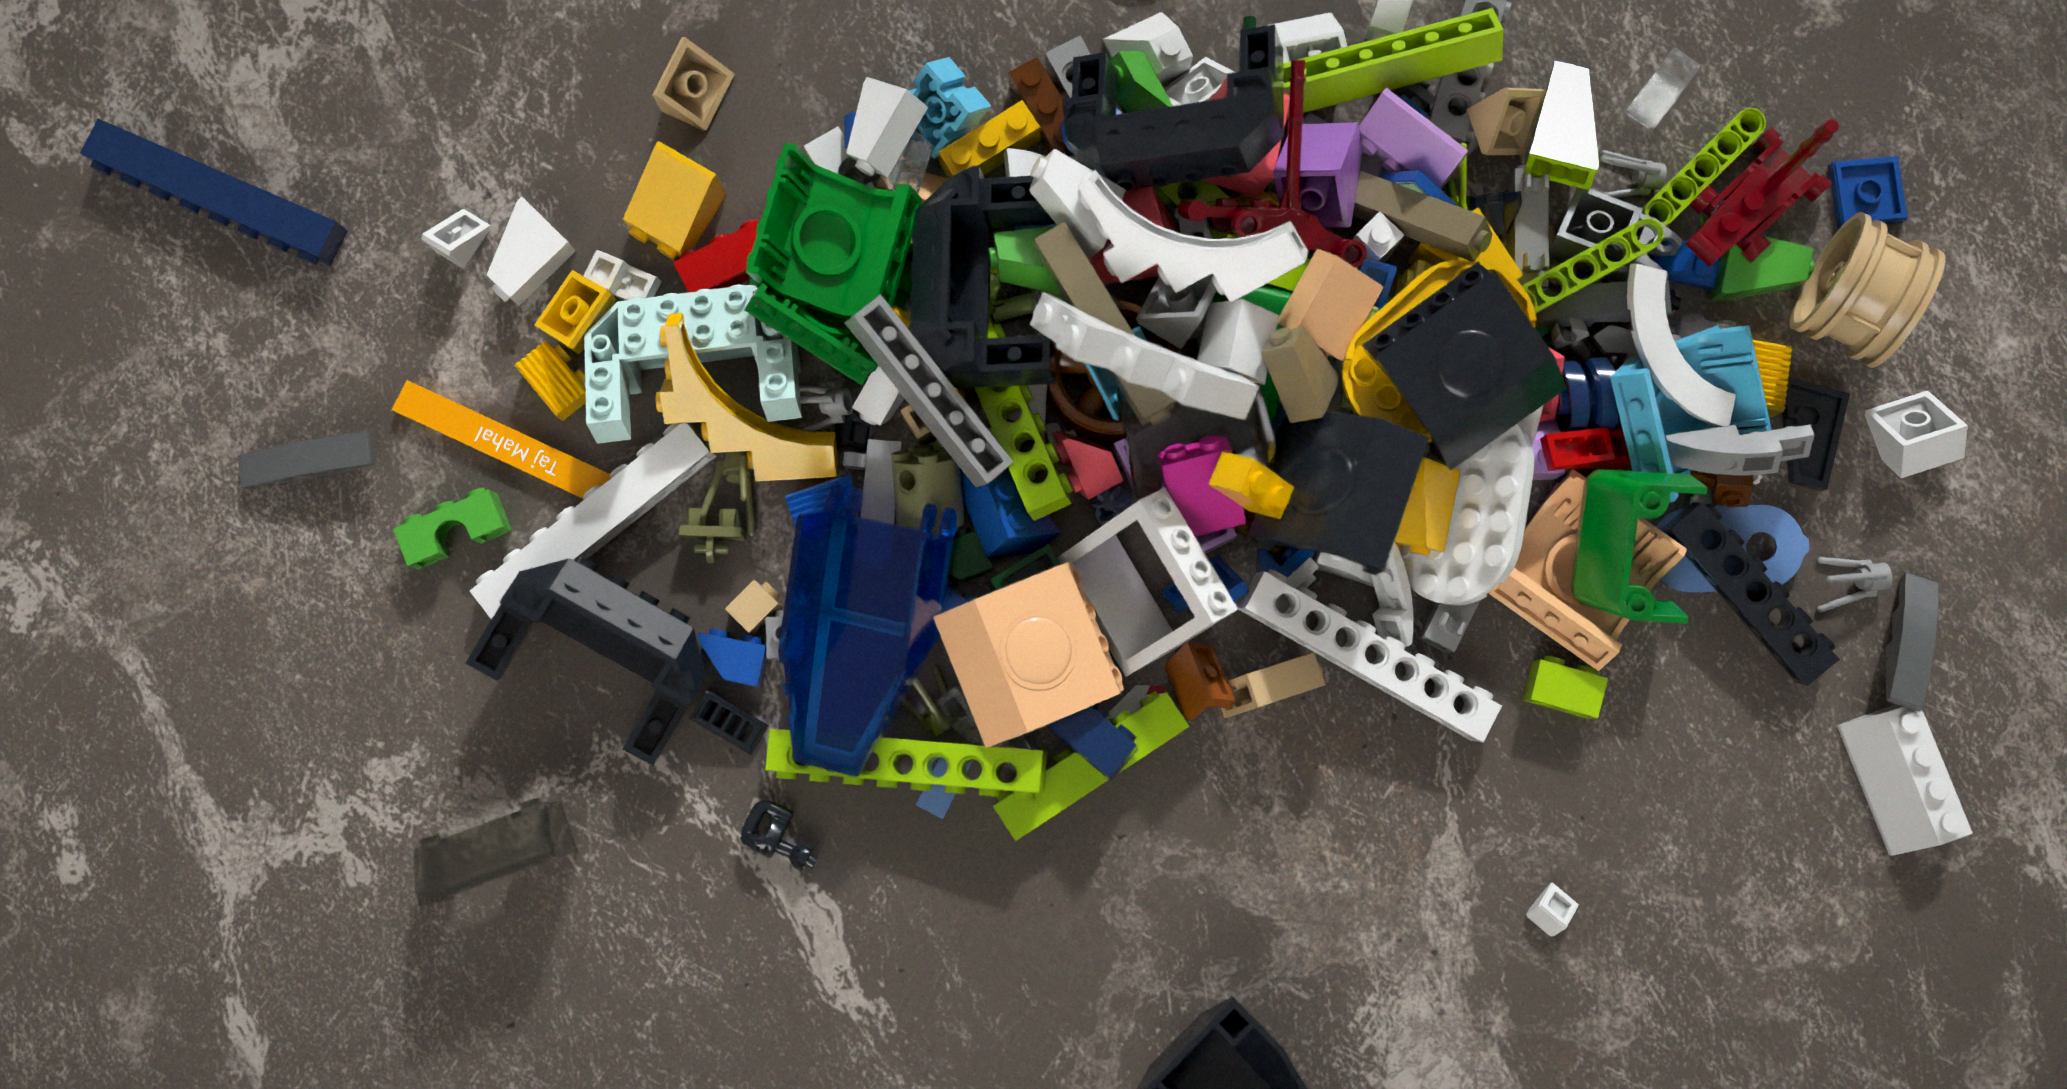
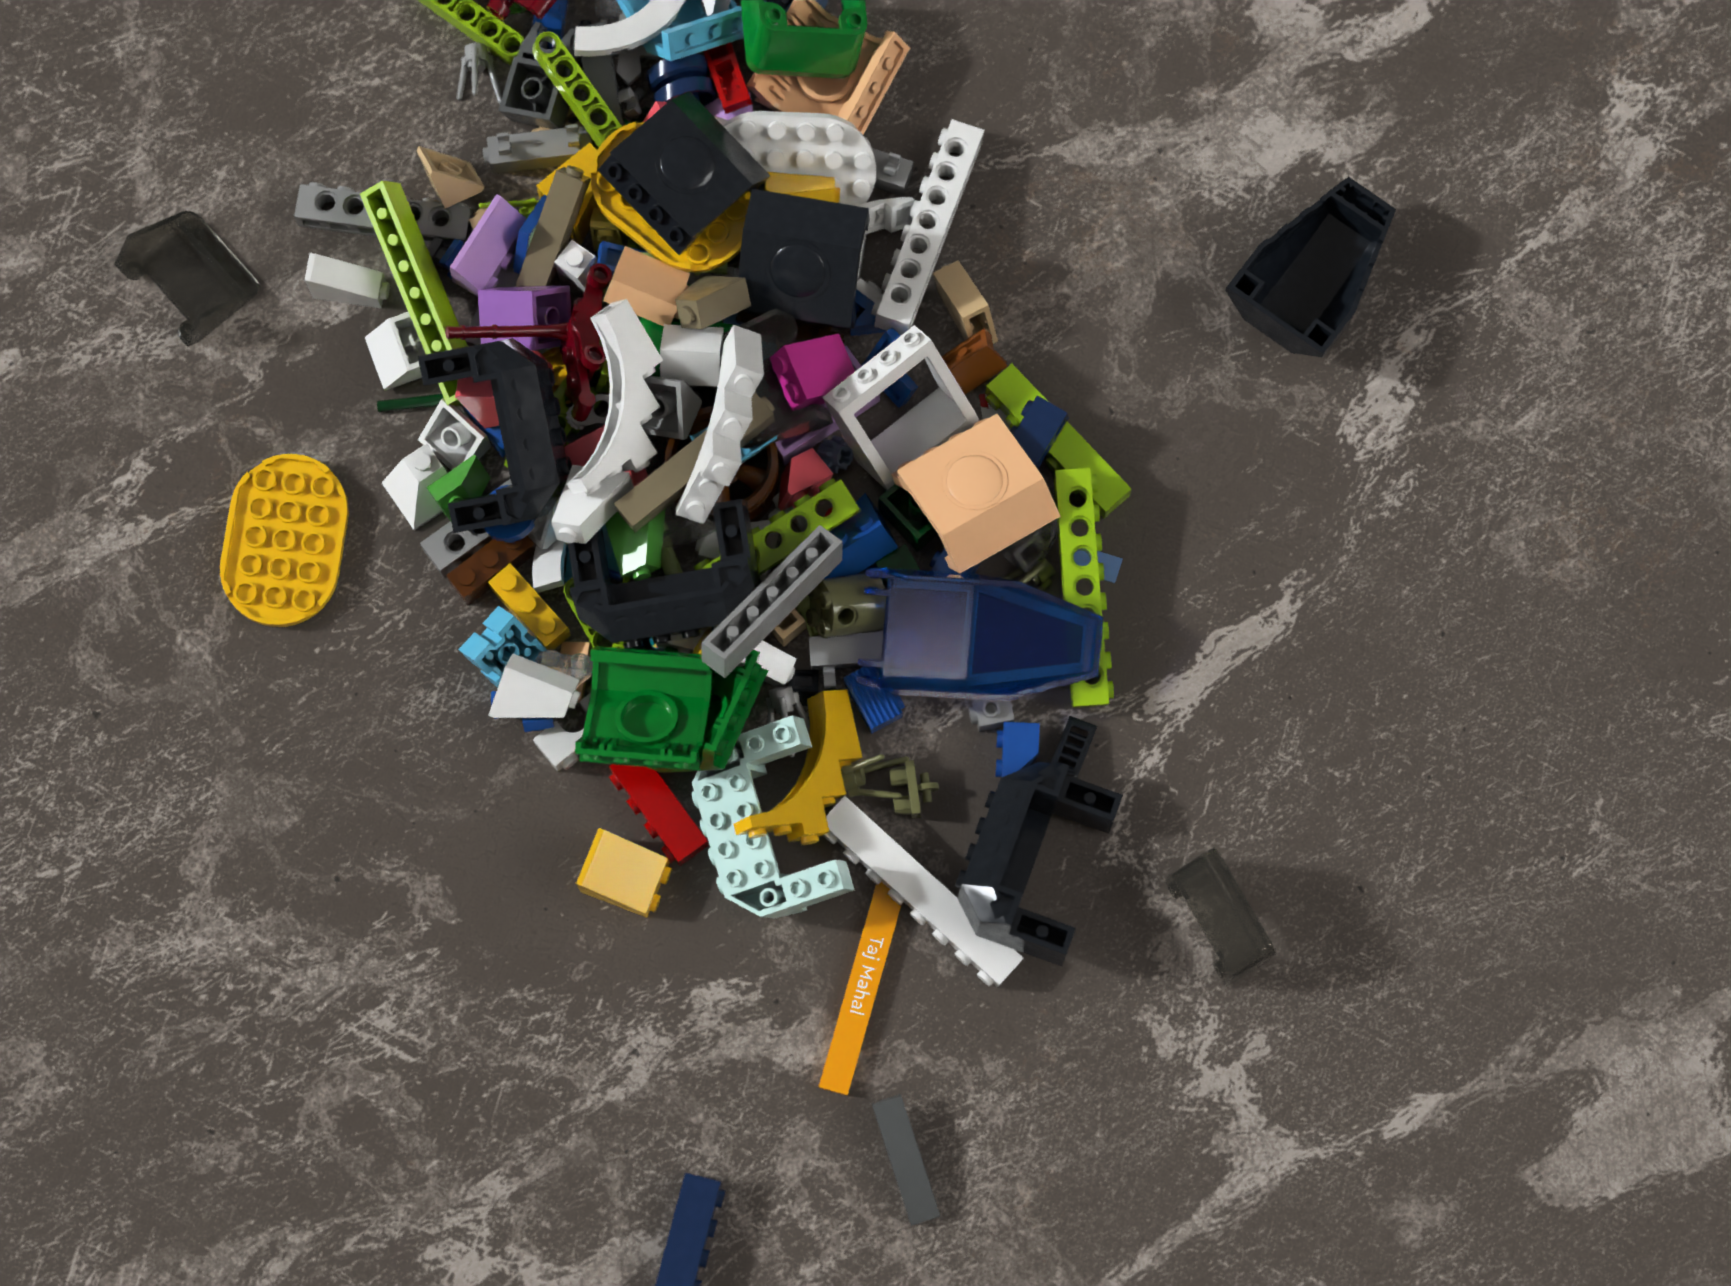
camera: 100 degrees left, 5 degrees down
bright green arch [393,488,512,570] -> none
white slope [421,209,491,269] -> none
white slope [487,197,576,306] -> none
yellow brick [515,340,586,421] -> none
yellow slope [534,270,617,355] -> none
white slope [583,250,662,301] -> none
tan slope [652,37,735,131] -> none
tan brick [725,580,783,635] -> none
black piece [740,800,818,872] -> none
yellow brick [1209,452,1294,519] -> none
black brick [1466,190,1522,240] -> none
lime brick [1522,656,1608,719] -> none
slope [1523,61,1599,190] -> none
white slope [1526,882,1579,936] -> none
clear slope [1624,47,1702,131] -> none

